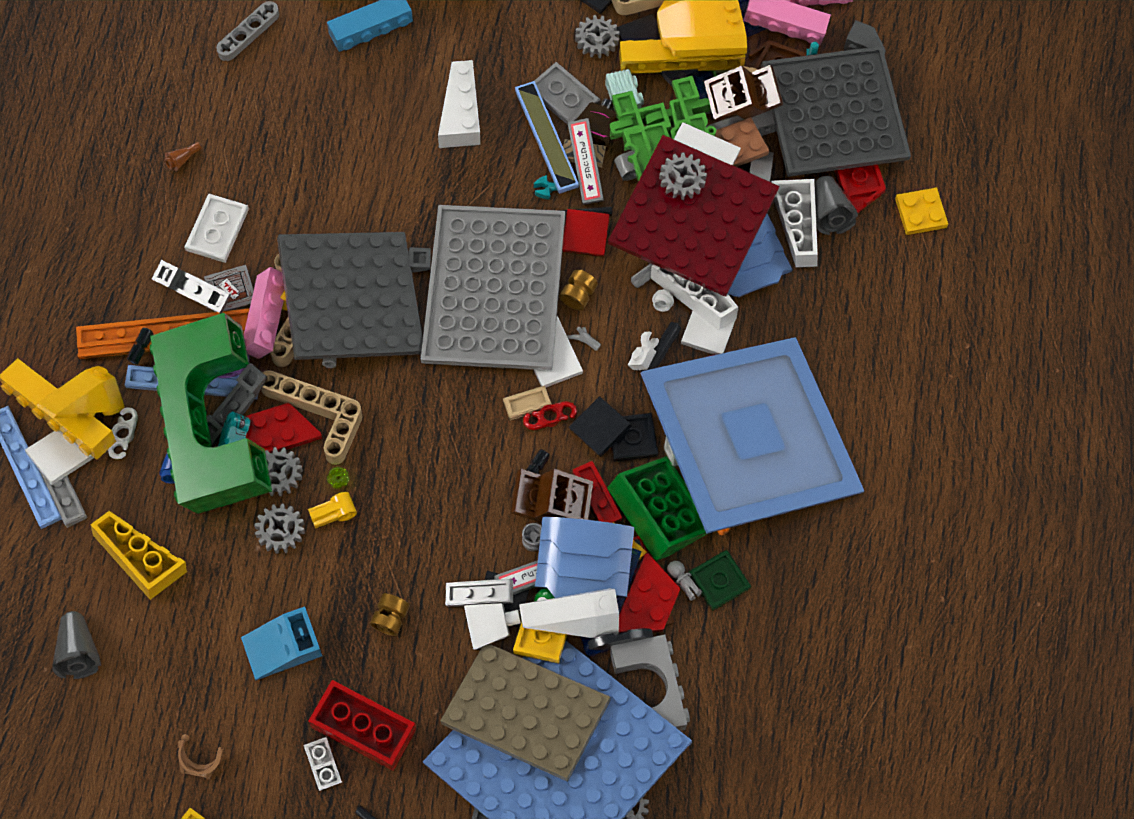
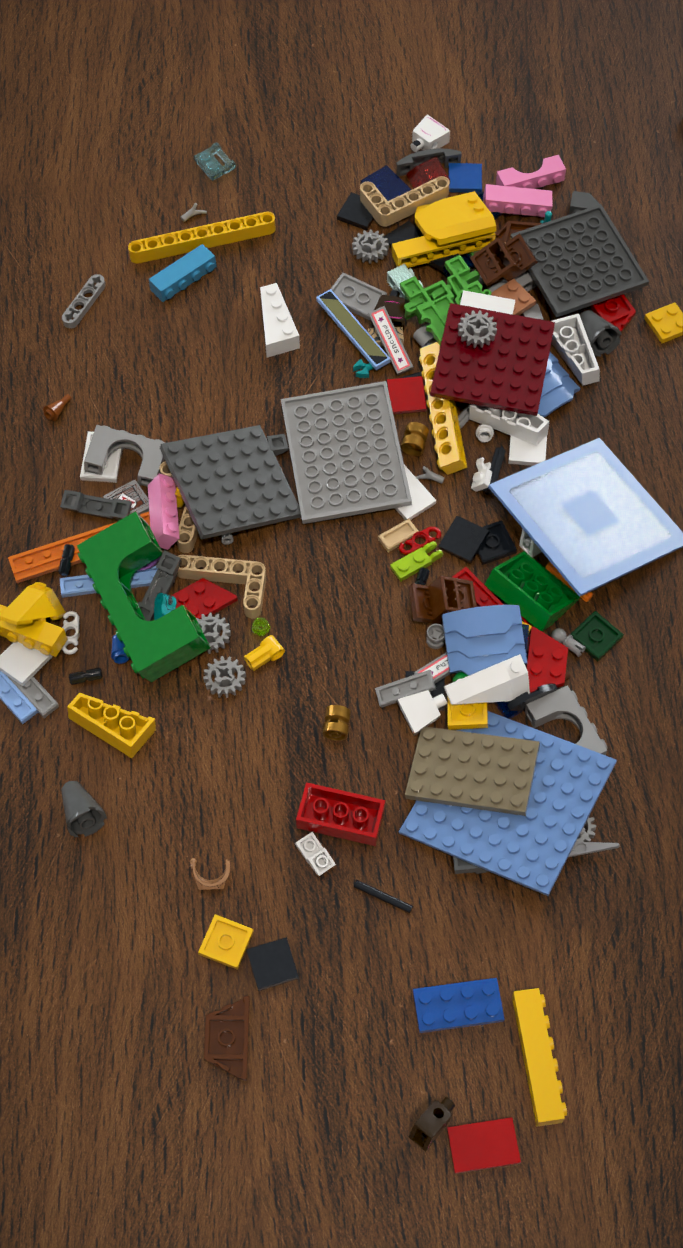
camera: 10 degrees left, 5 degrees down
dark azure slope [241,606,322,680] -> none
none -> black piece [69,667,103,685]
none -> light grey arch [84,425,165,487]
none -> lime hinge [390,541,444,581]
none -> yellow brick [419,342,467,475]

